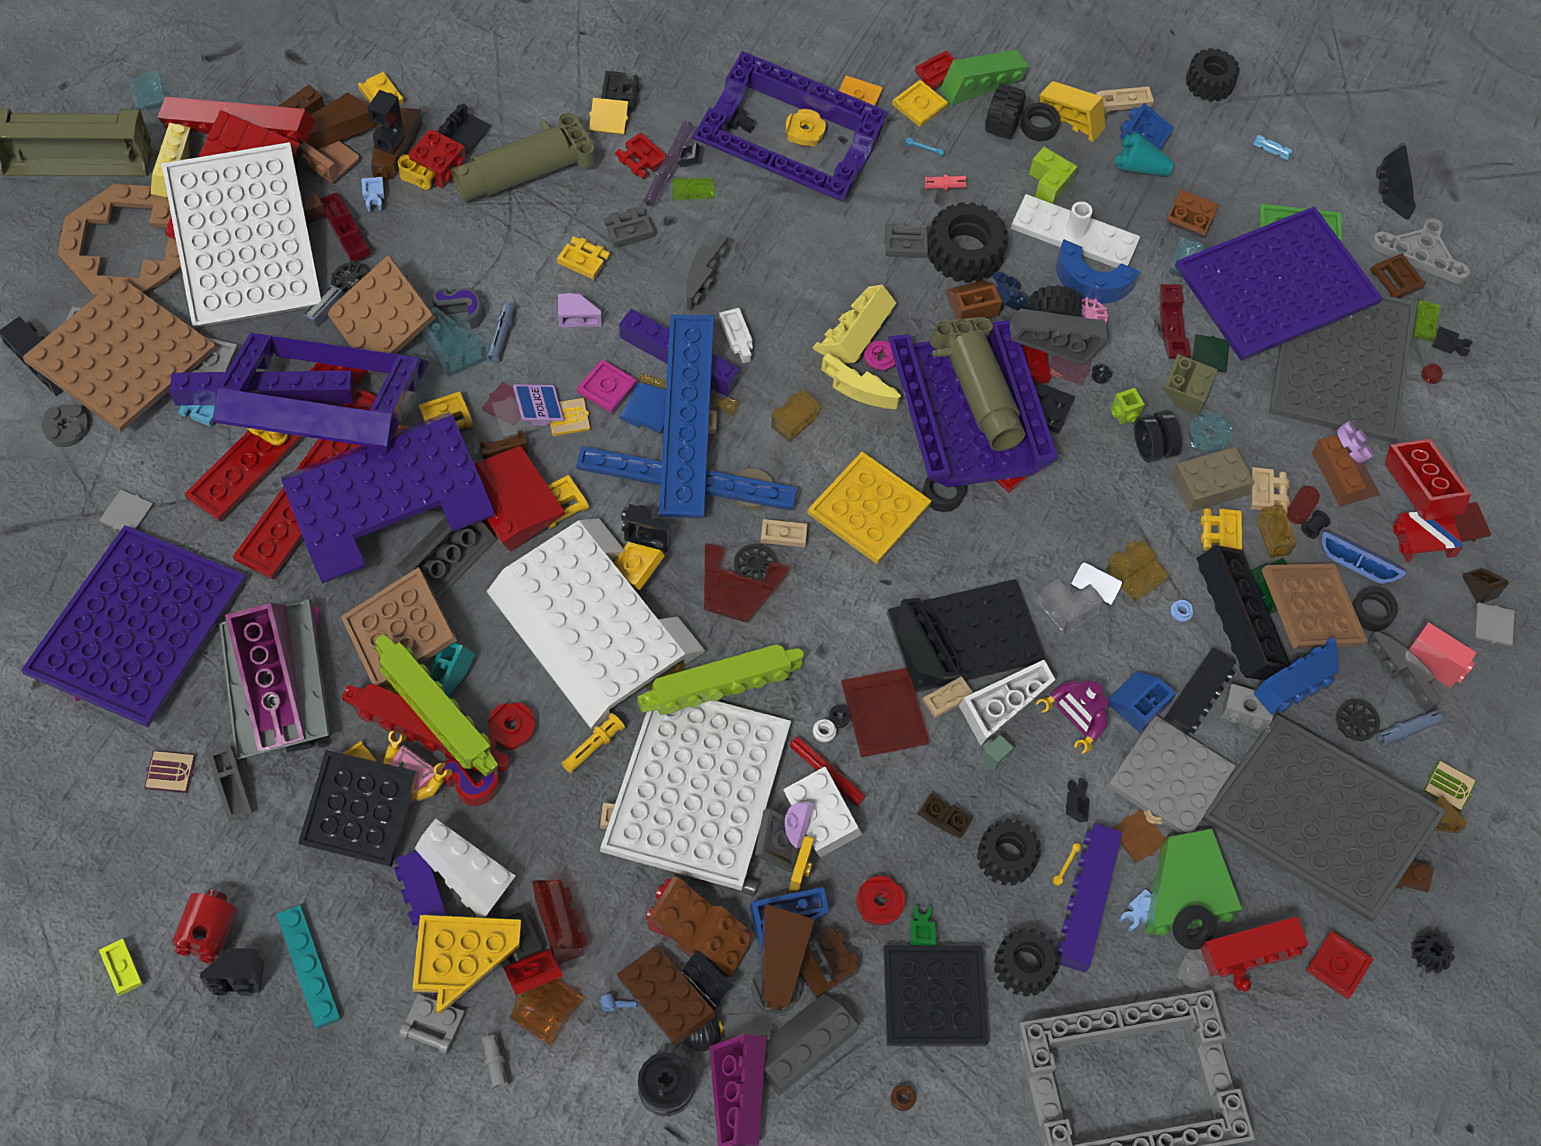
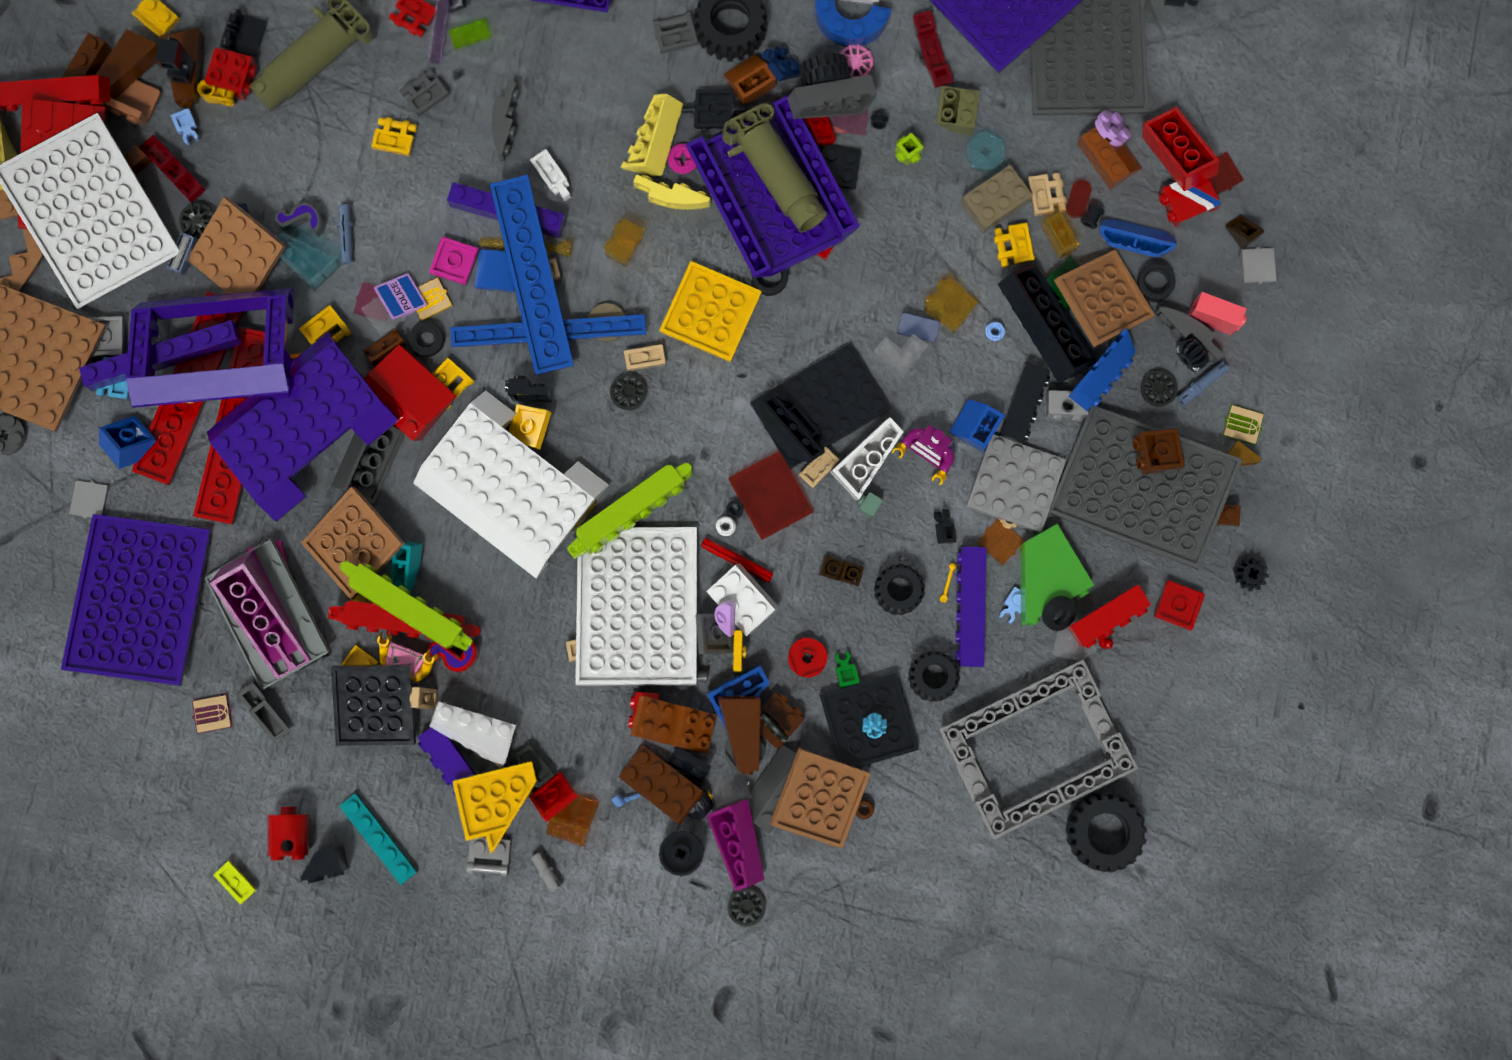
camera: 10 degrees left, 20 degrees up
red plate [488,702,536,750] -> none
clear red slope [532,880,587,964] -> none
lavender slope [558,293,602,327] -> none
yellow pin [561,713,625,774] -> none
clear red wing [704,543,789,623] -> none
black wheel [1134,410,1182,463] -> none
clear green piece [1192,334,1229,373] -> none
clear red plate [1421,364,1443,384] -> none
none -> blue slope [99,415,156,469]
none -> black tyre [409,322,445,357]
none -> tan plate [410,687,438,710]
none -> black plate [681,89,747,129]
none -> medium nougat plate [770,748,871,849]
none -> medium azure gear [862,713,887,738]
none -> reddish brown plate [1132,429,1185,475]
none -> black gear [1176,338,1209,372]

